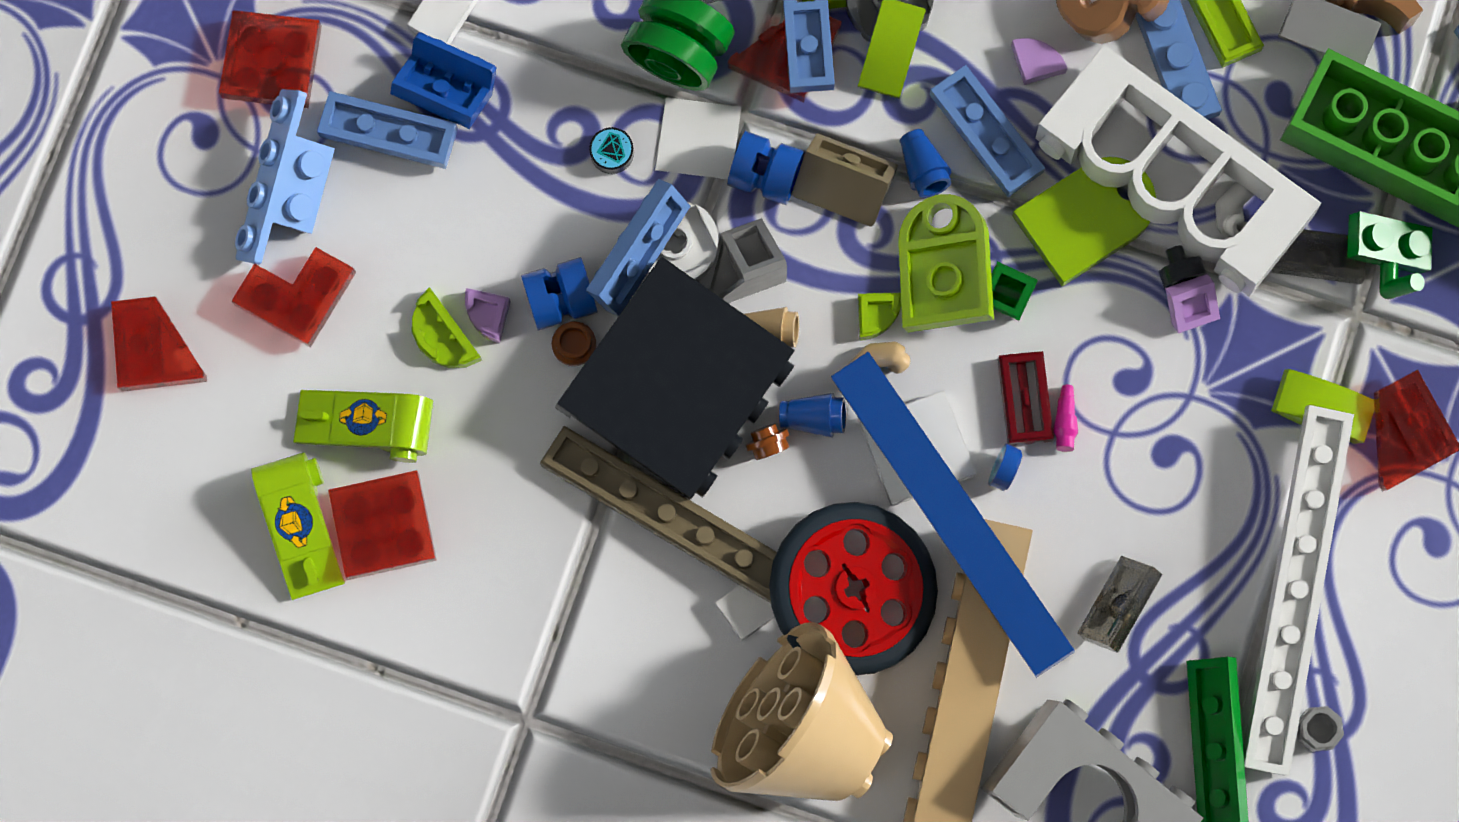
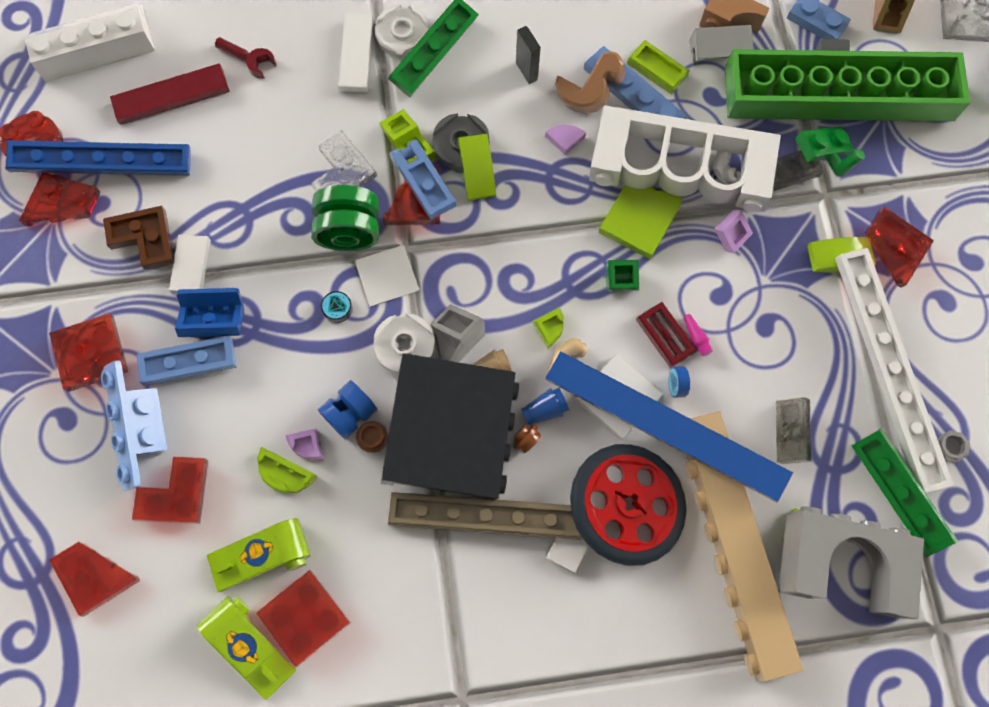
camera: 30 degrees left, 5 degrees down
medium blue plate [586,179,691,317] -> none
tan cone [710,622,893,801] -> none
blue wheel [727,131,805,205] -> none
dark tan panel [792,133,898,226] -> none
lime tile [898,194,994,333] -> none
blue cone [899,129,951,198] -> none
medium blue plate [929,65,1045,197] -> none
black tile [1158,245,1207,290] -> none

